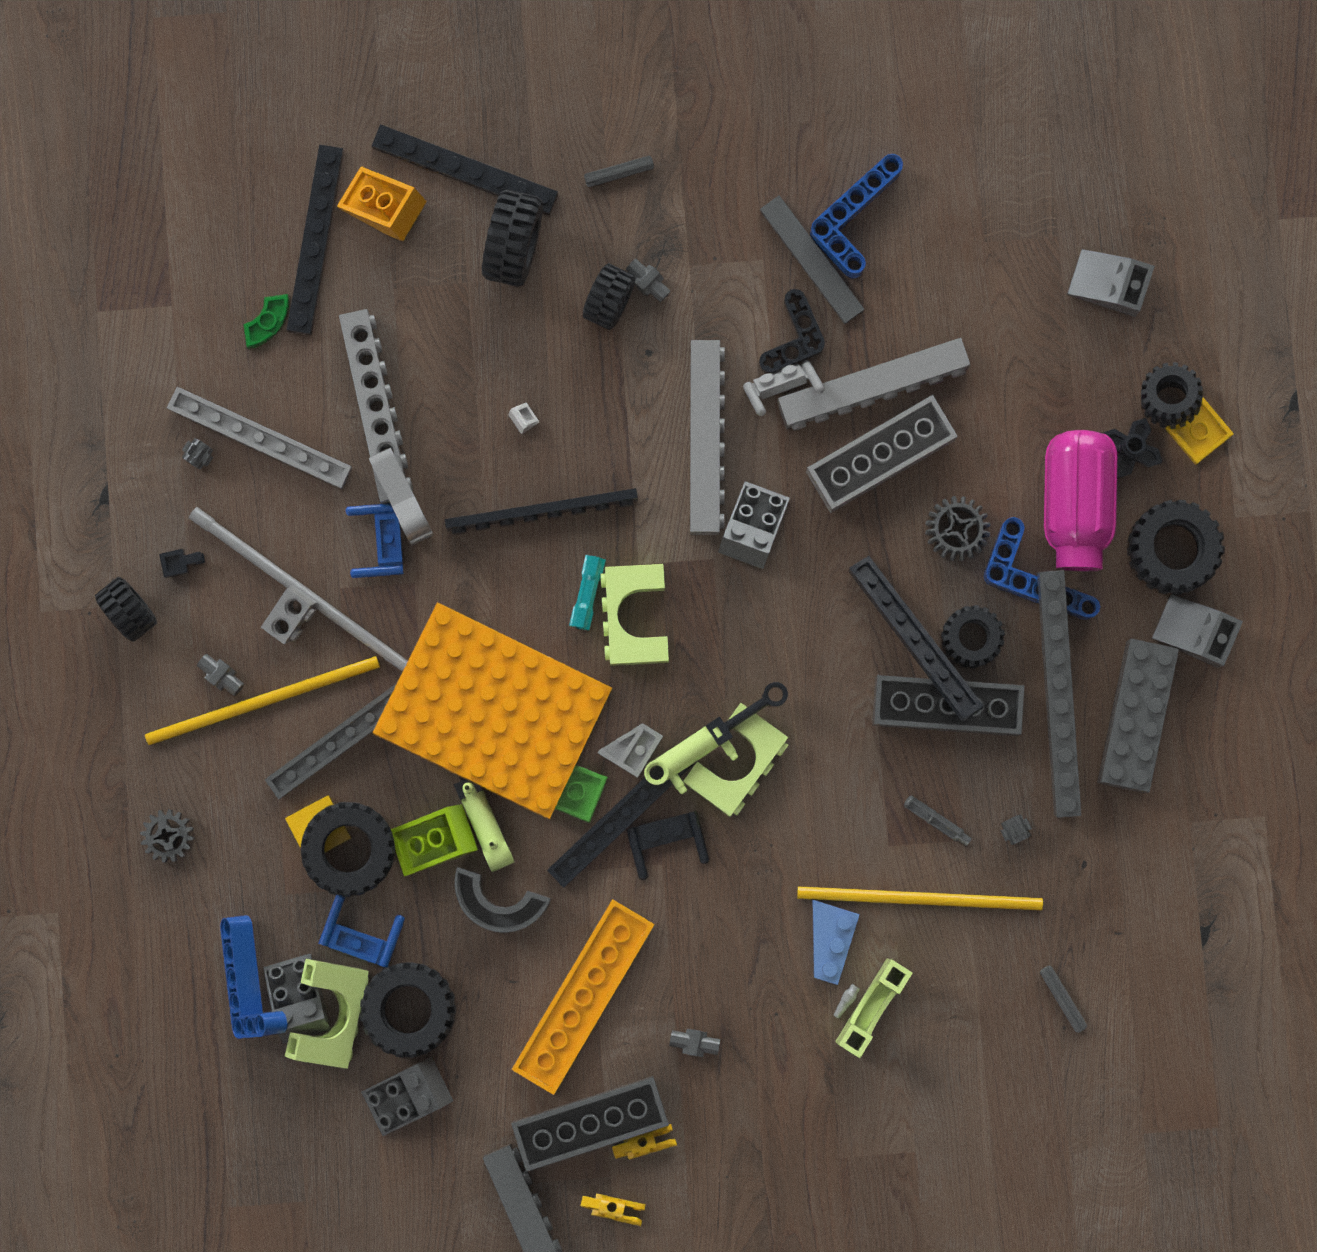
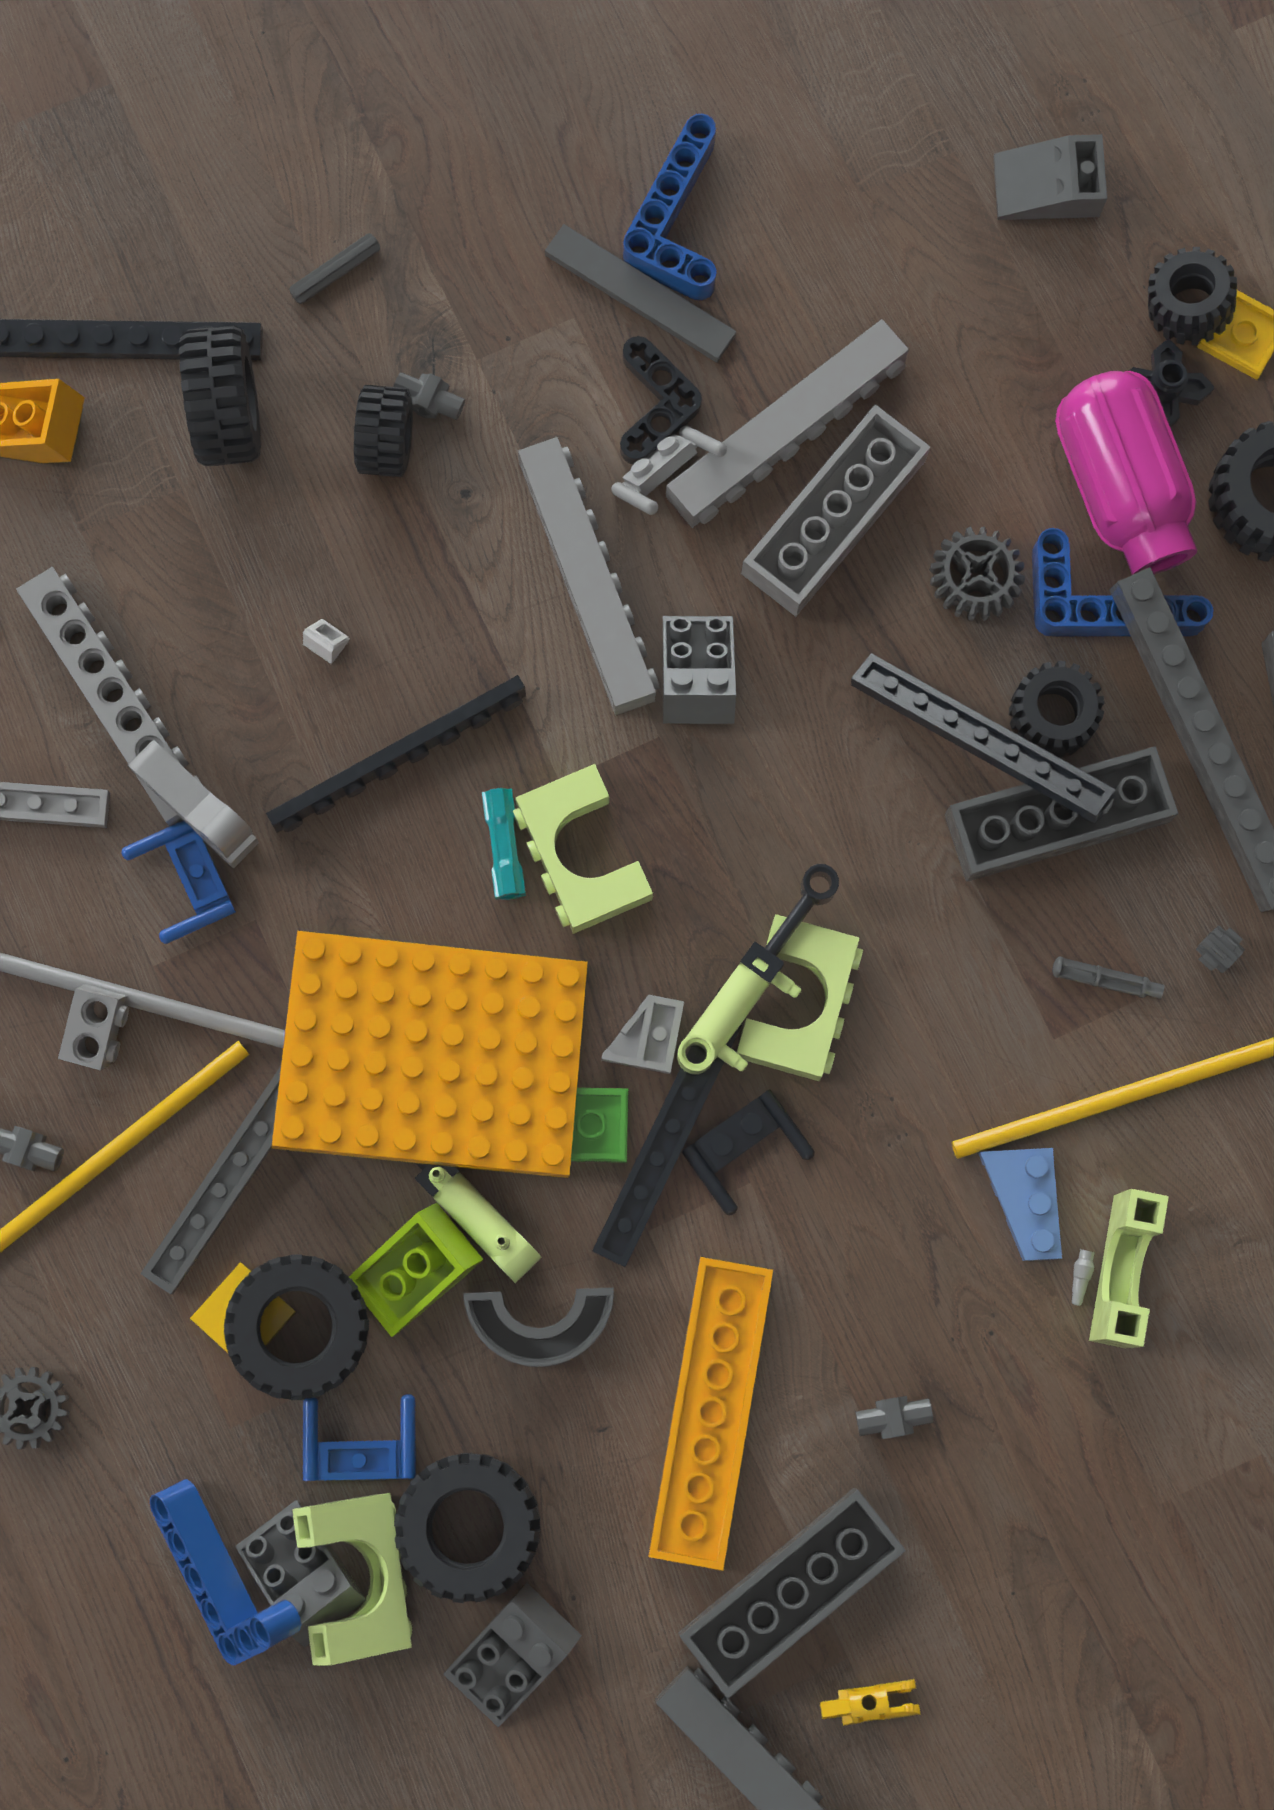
camera: 25 degrees left, 5 degrees down
yellow hinge [612,1124,677,1160] -> none

